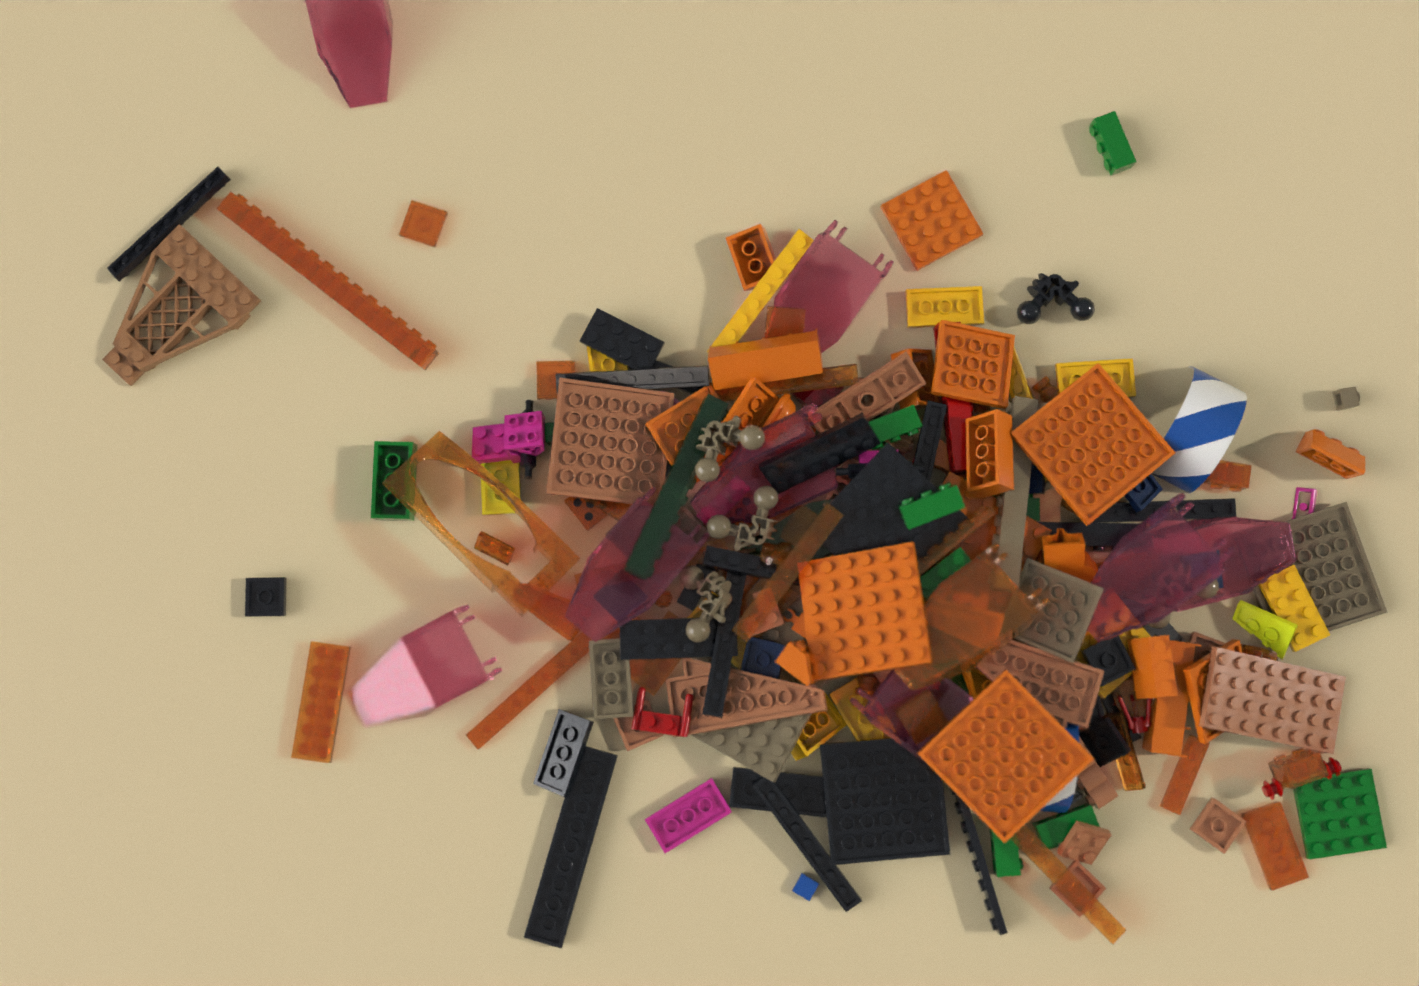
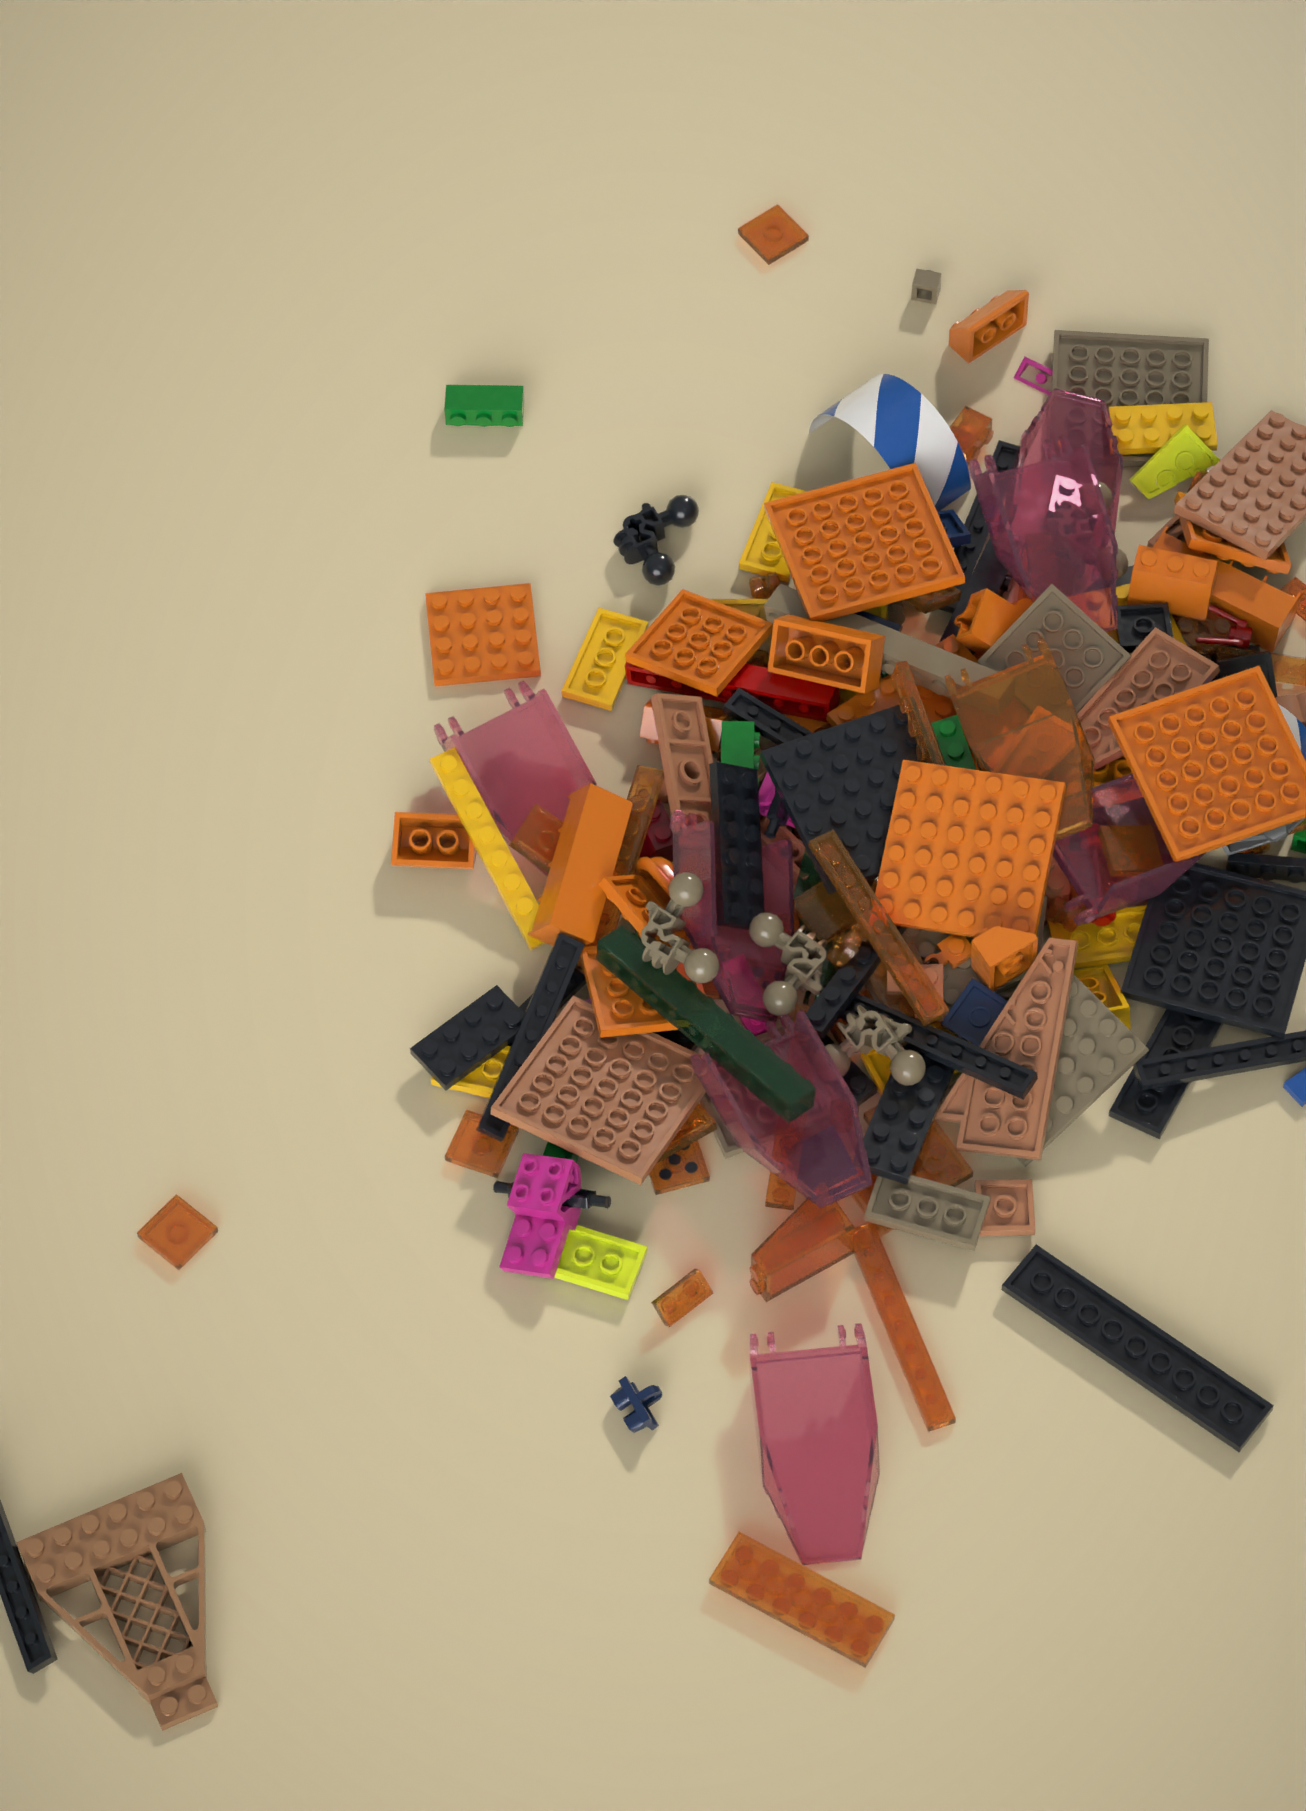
camera: 70 degrees left, 25 degrees down
clear orange brick [216,191,439,371] -> none
black plate [245,577,287,617] -> none
green brick [371,441,418,521] -> none
clear orange windscreen [382,431,581,617] -> none
plate [533,709,594,797] -> none
red plate [632,687,694,737] -> none
dark pink plate [645,778,732,854] -> none
green brick [898,482,966,529] -> none
none -> dark blue hips [610,1376,662,1433]
none -> clear orange tile [738,204,809,265]

